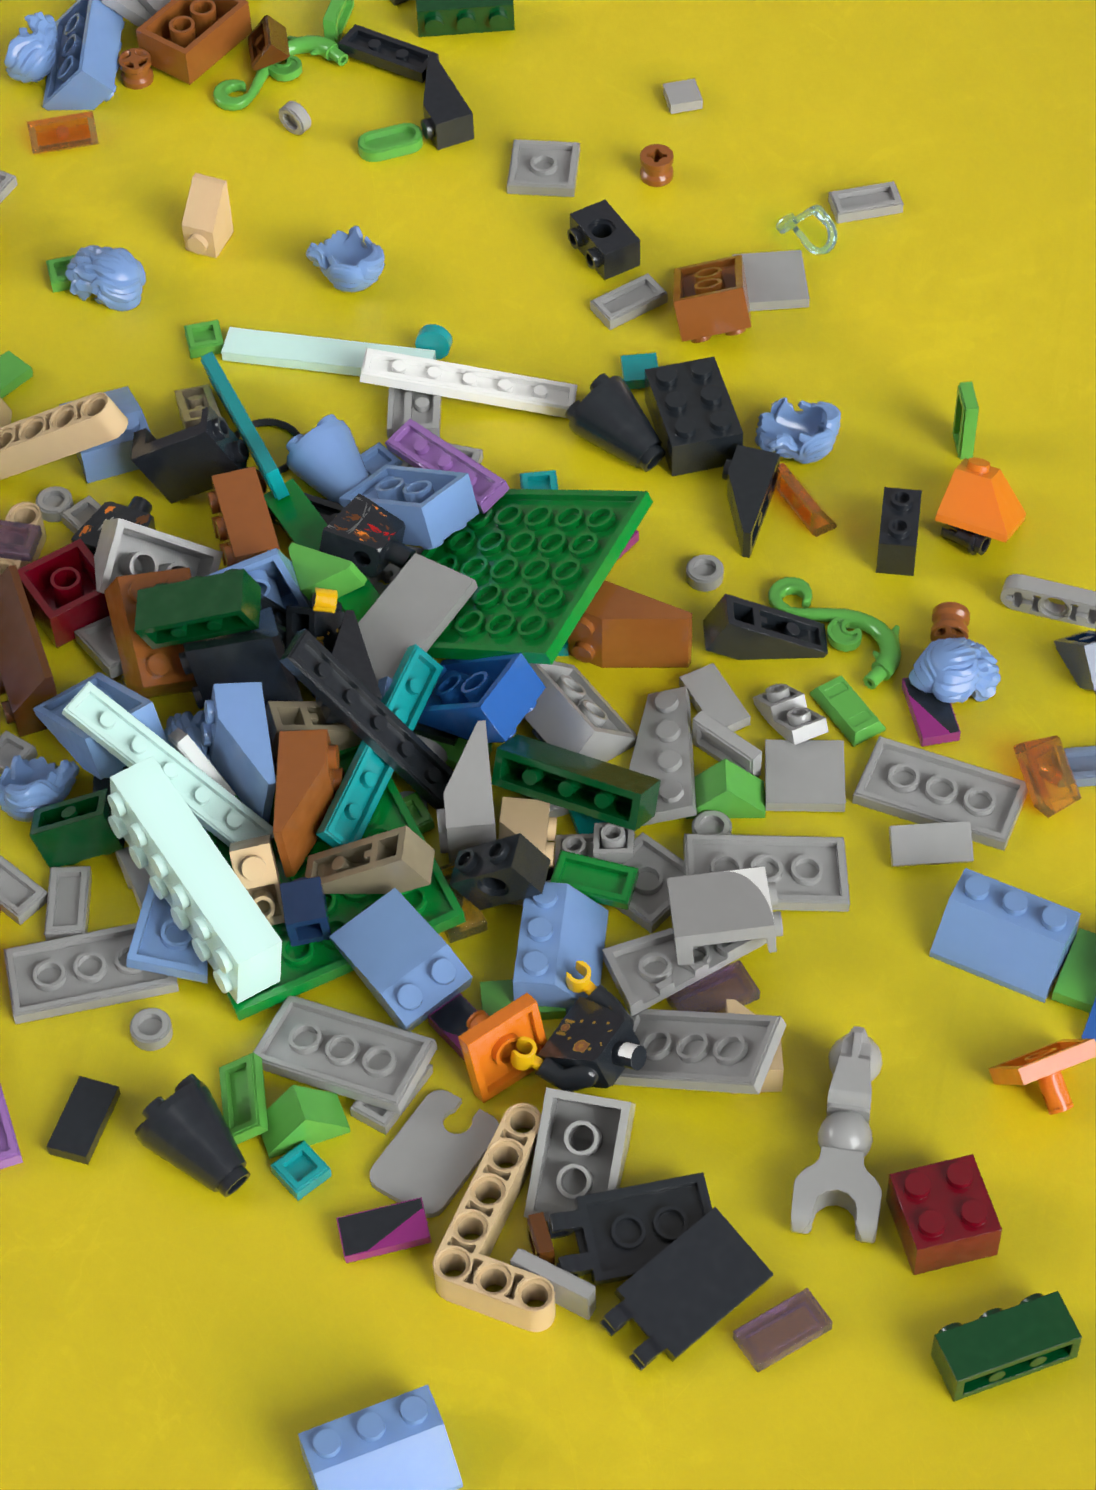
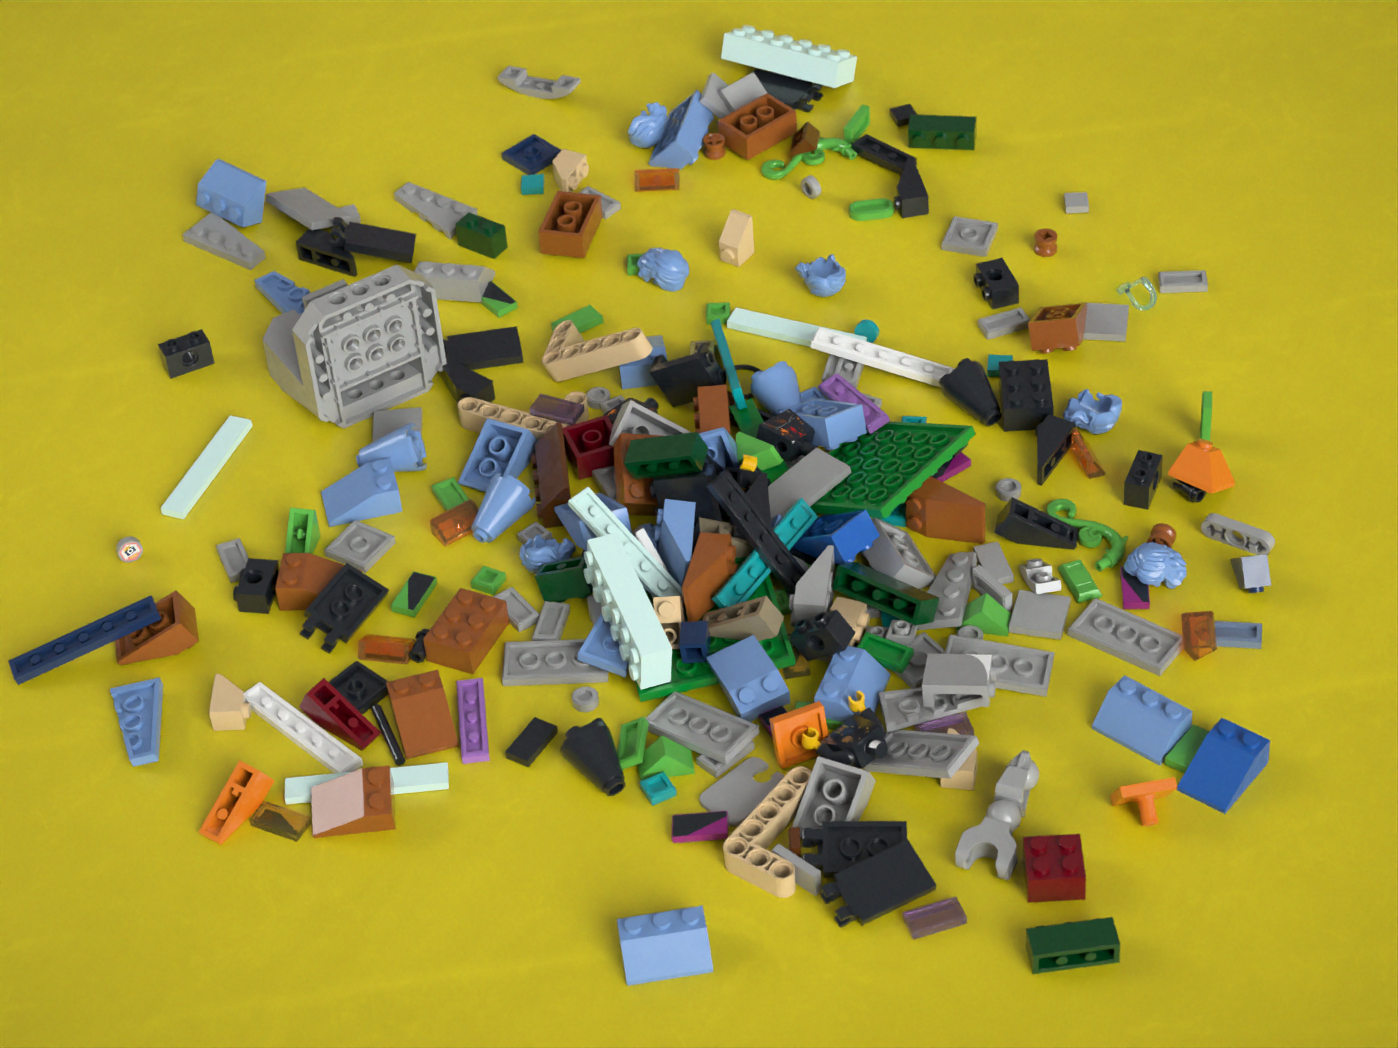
camera: 15 degrees right, 10 degrees down
light grey tile [889,821,974,867] -> none

